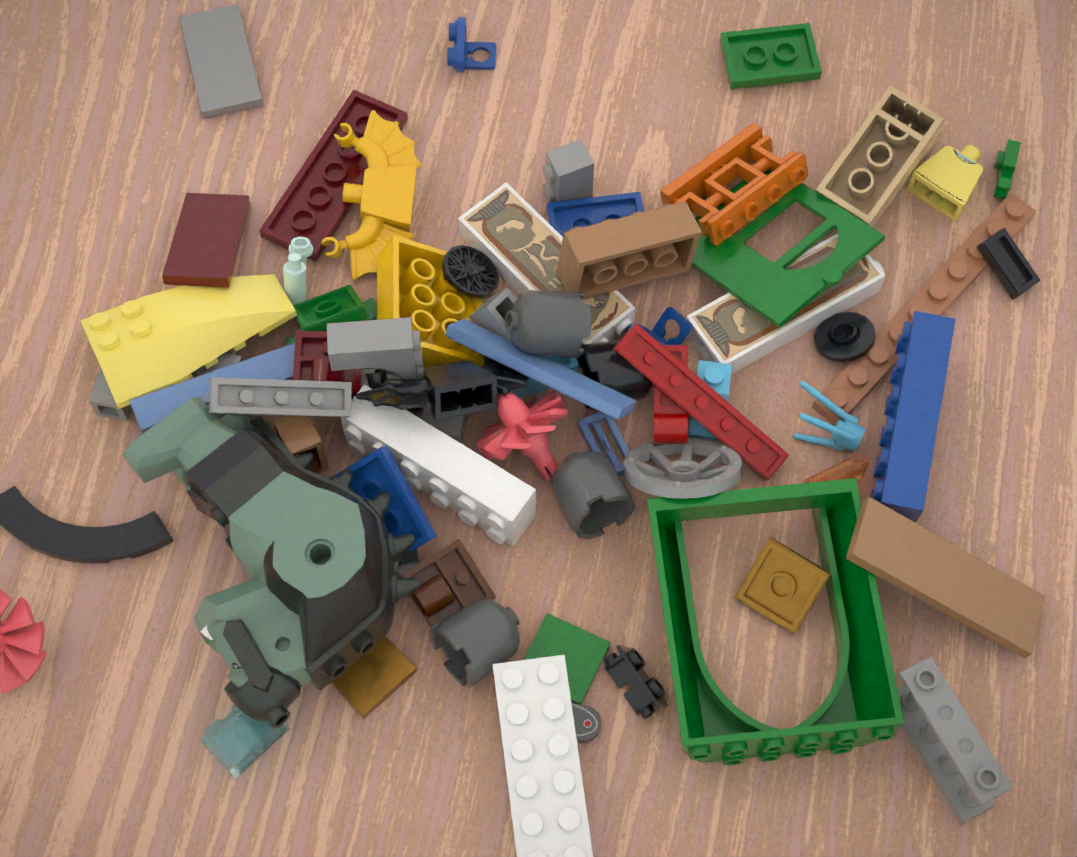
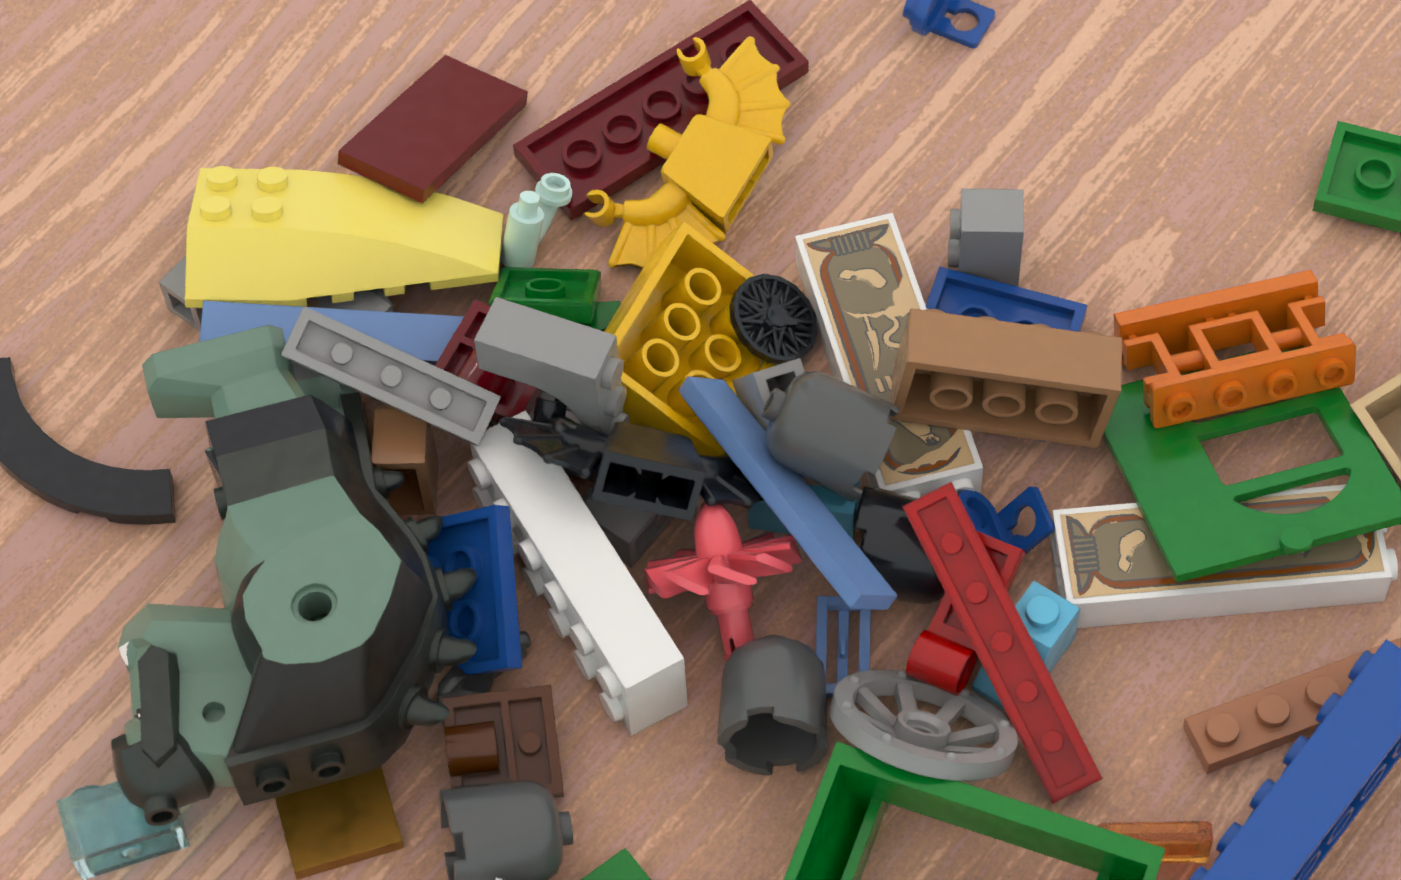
camera: 30 degrees right, 5 degrees down
medium azure plant [793,381,865,452] -> none
black wheel [814,312,876,362] -> none

